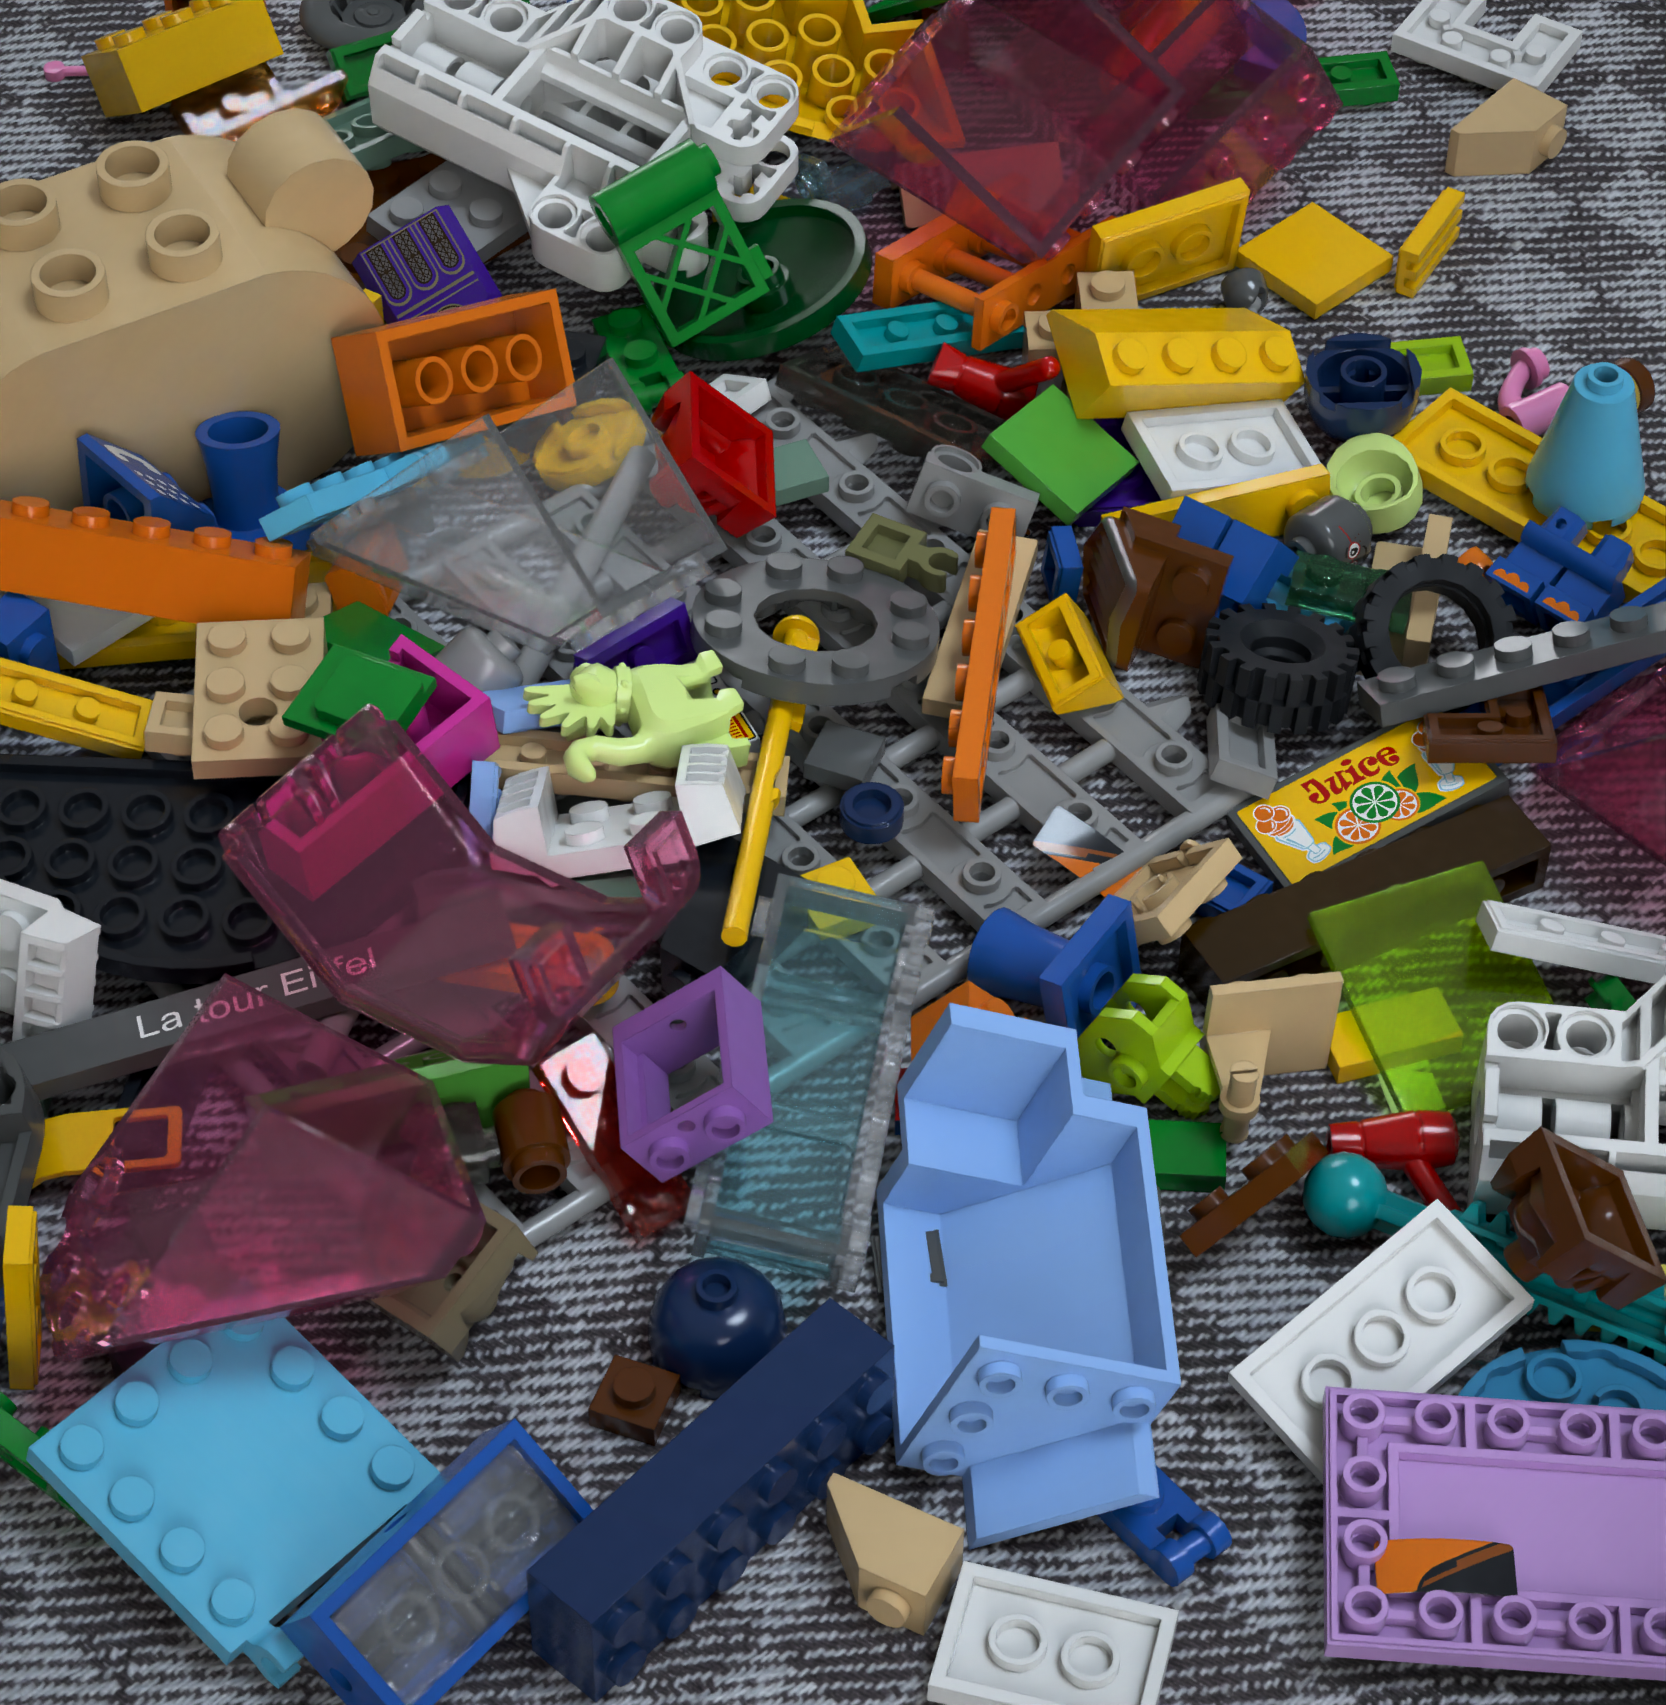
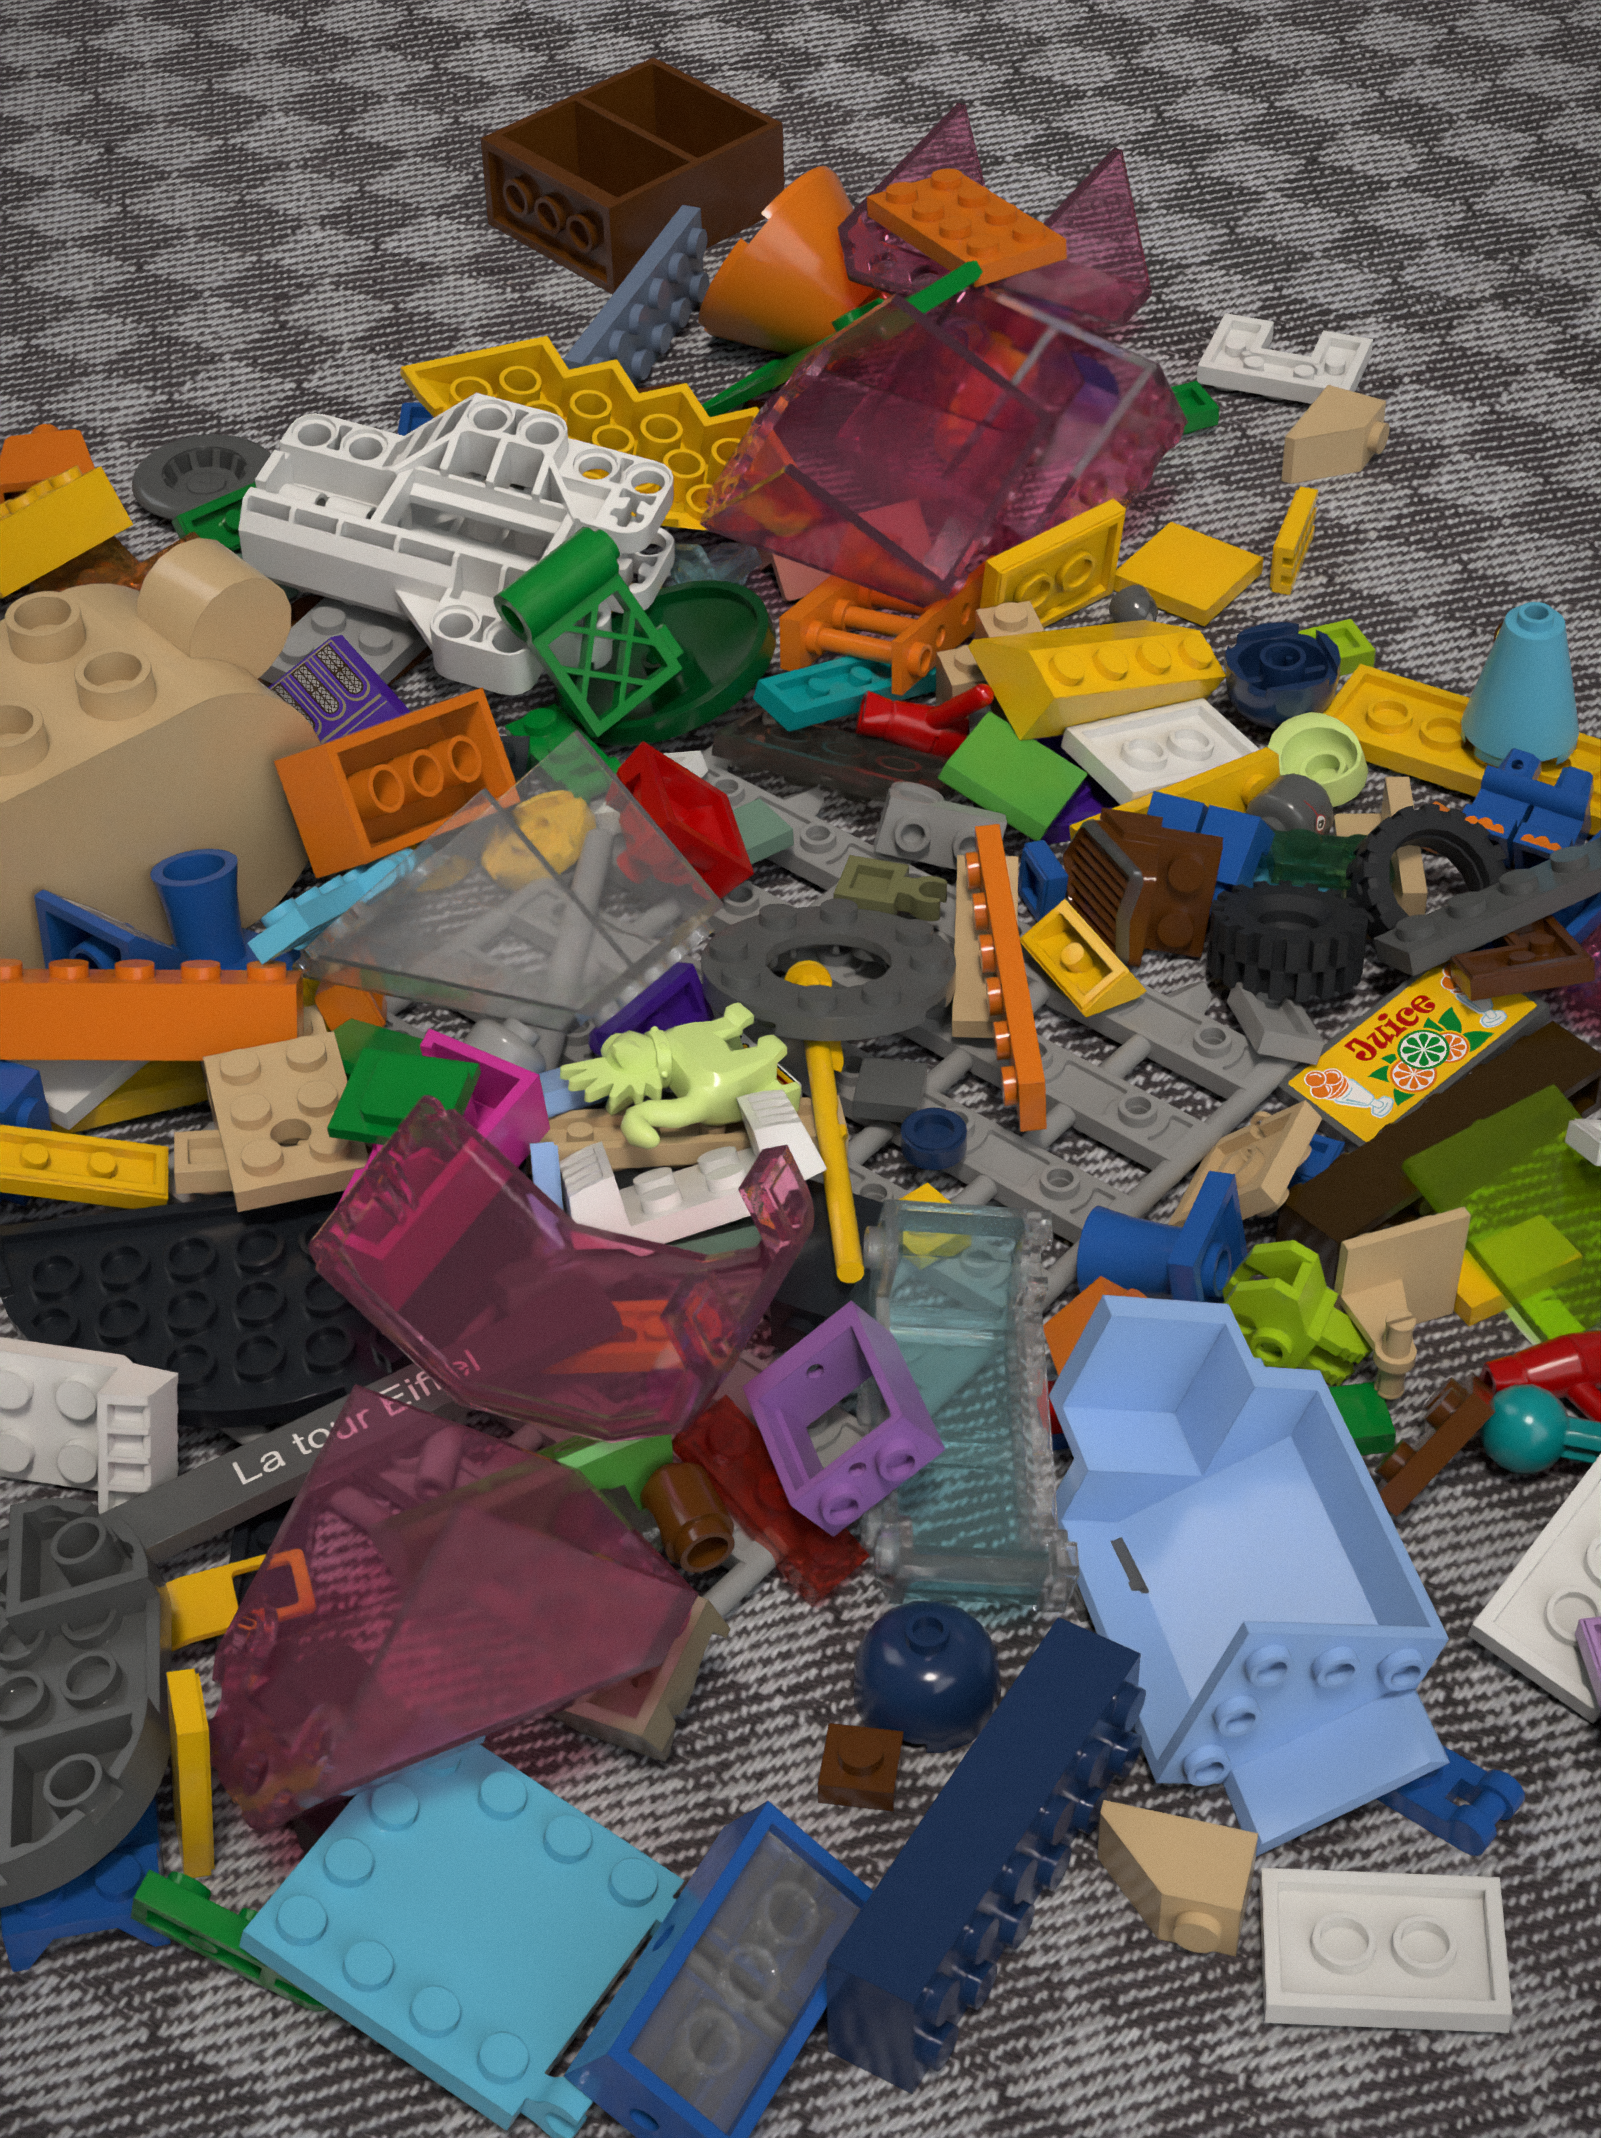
camera: 10 degrees left, 5 degrees down
sticker [1033,806,1142,898] -> none
bright pink plant [1498,347,1569,436] -> none

